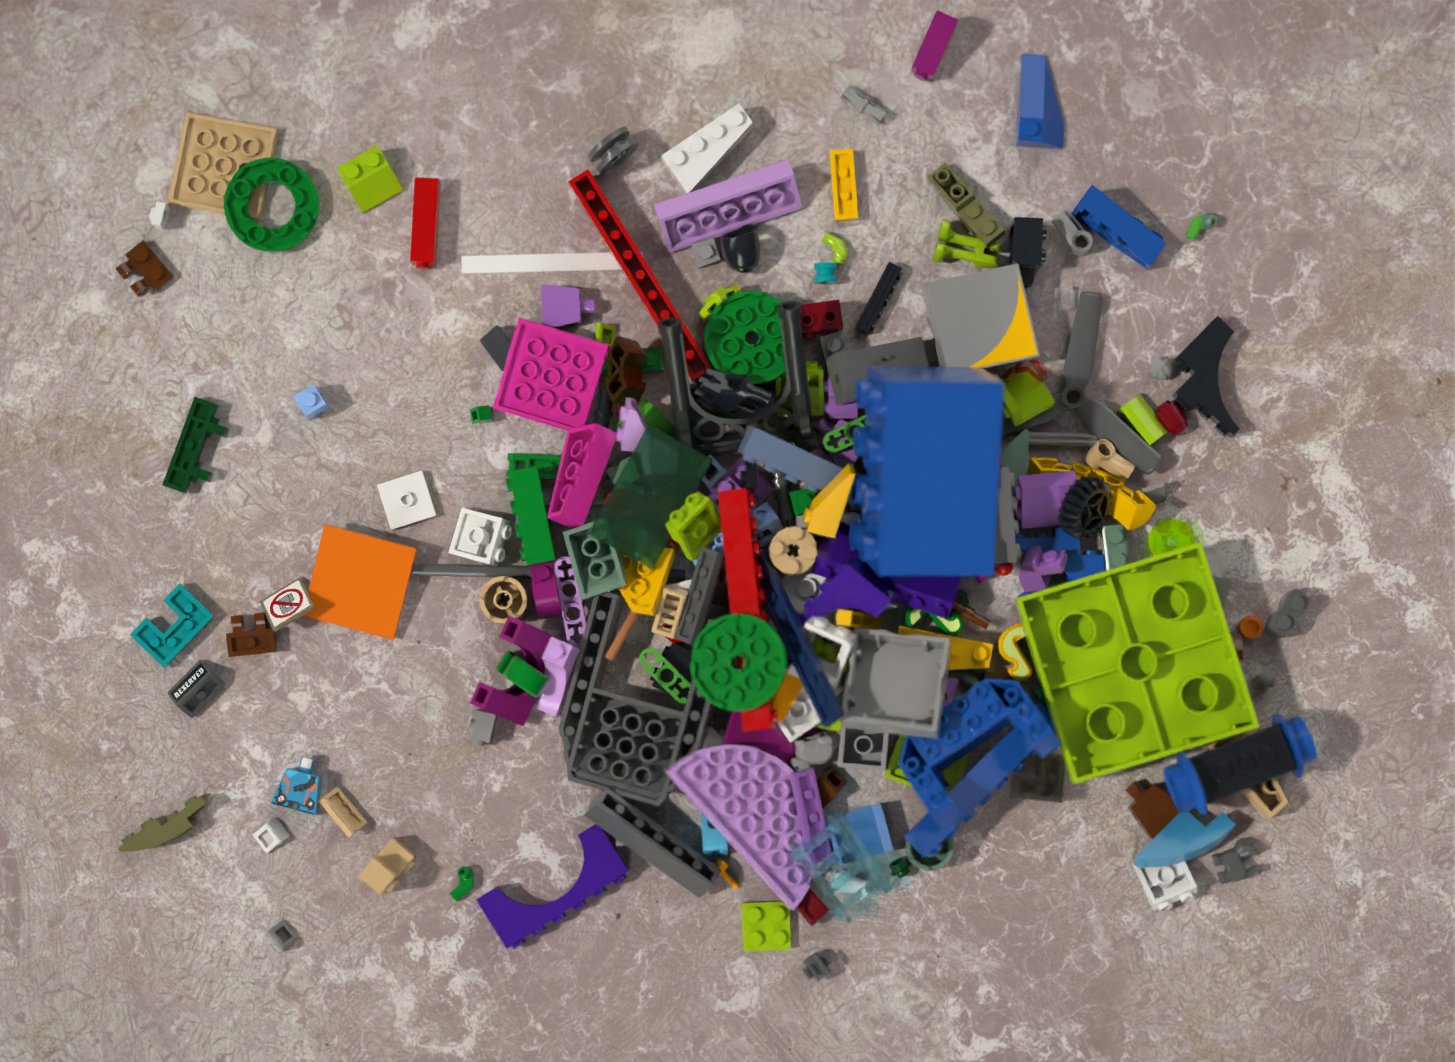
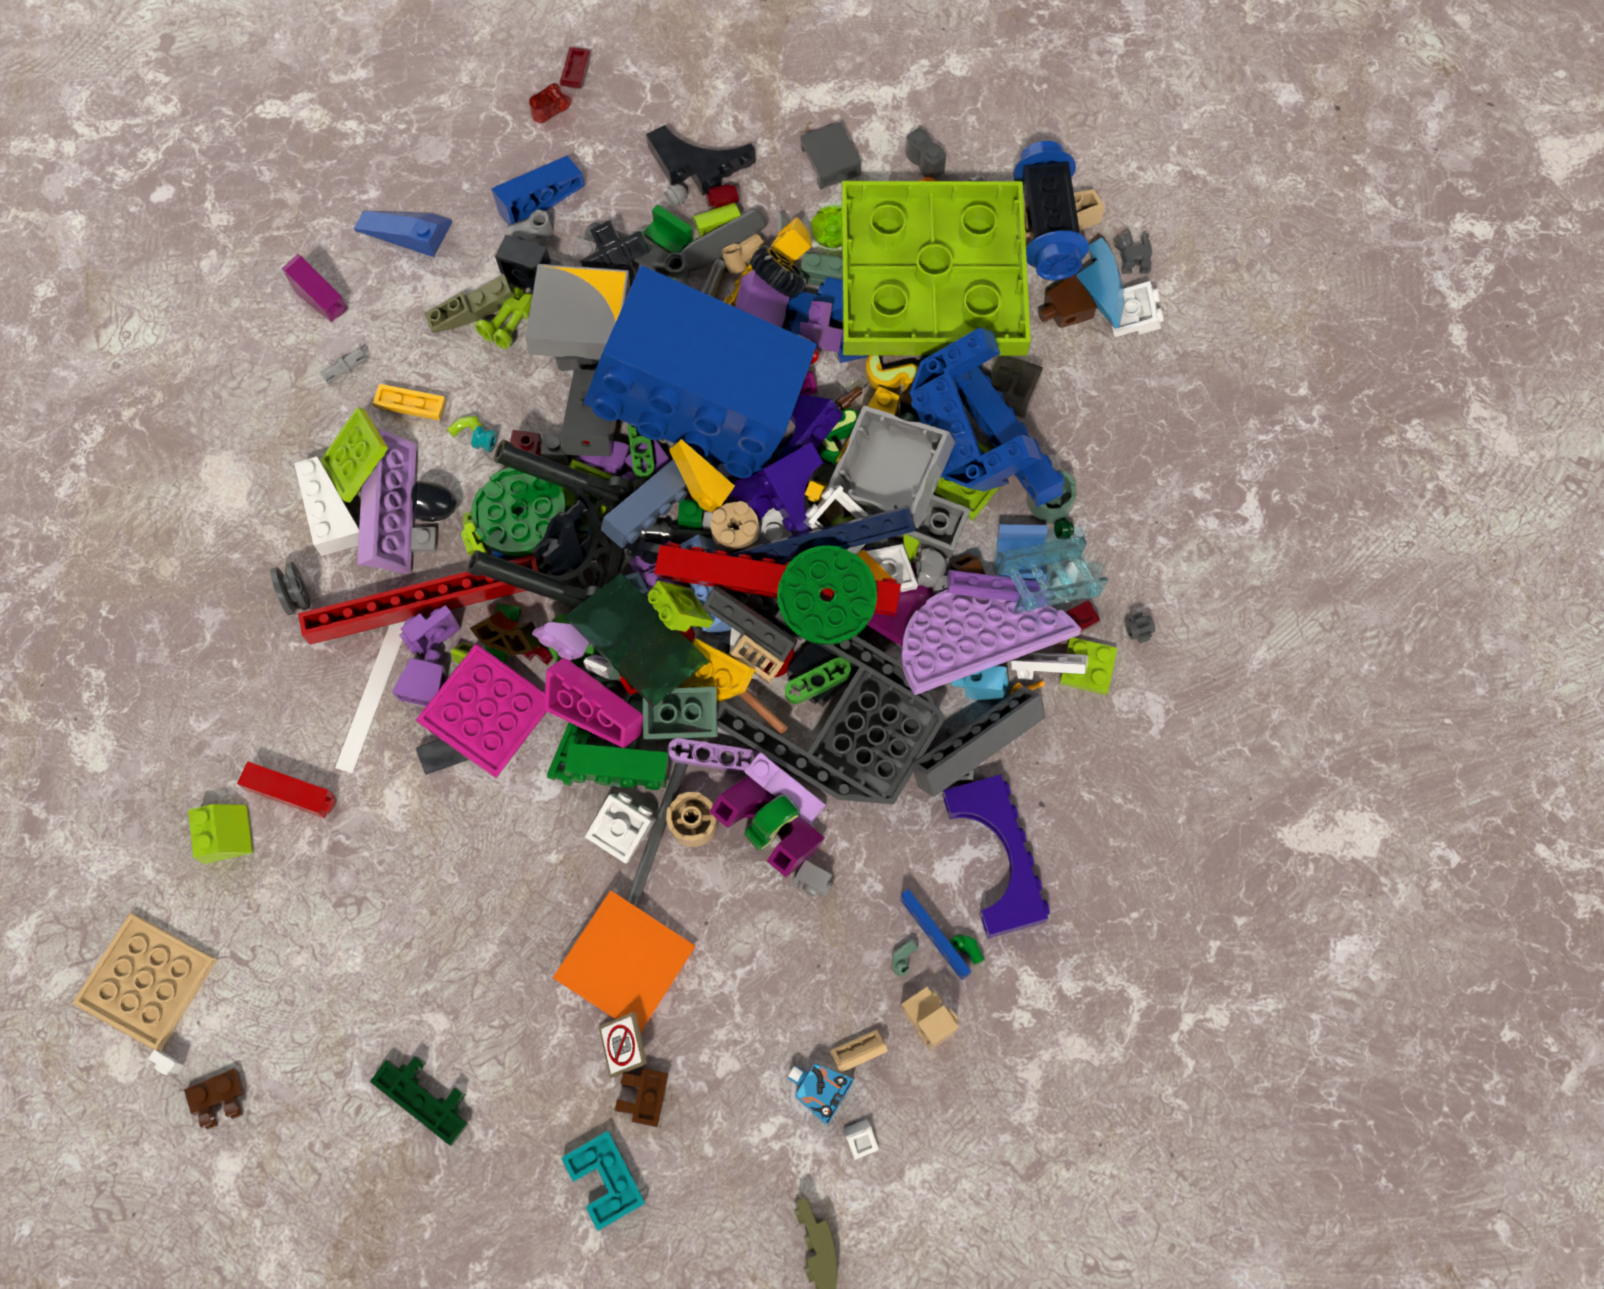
camera: 75 degrees left, 15 degrees down
dark grey panel [168,660,226,718] -> none
green plate [224,157,319,253] -> none
light grey slope [266,920,298,952] -> none
light blue brick [293,384,329,420] -> none
white plate [377,471,437,530] -> none
green piece [470,405,493,424] -> none
magenta brick [530,562,562,619] -> none
black pin [594,389,613,429] -> none
black piece [855,262,903,335] -> none
arm [1185,213,1218,241] -> none
none -> lime plate [320,406,388,503]
none -> medium lavender plate [399,605,461,658]
none -> clear red piece [529,83,571,123]
none -> dark red plate [560,47,591,89]
none -> black plate [580,220,650,287]
none -> white slope [584,654,615,679]
none -> green panel [643,205,693,253]
none -> dark grey panel [801,122,861,190]
none -> sand green arm [892,939,918,976]
none -> blue tile [900,889,972,981]
none -> white hinge [1011,652,1088,680]

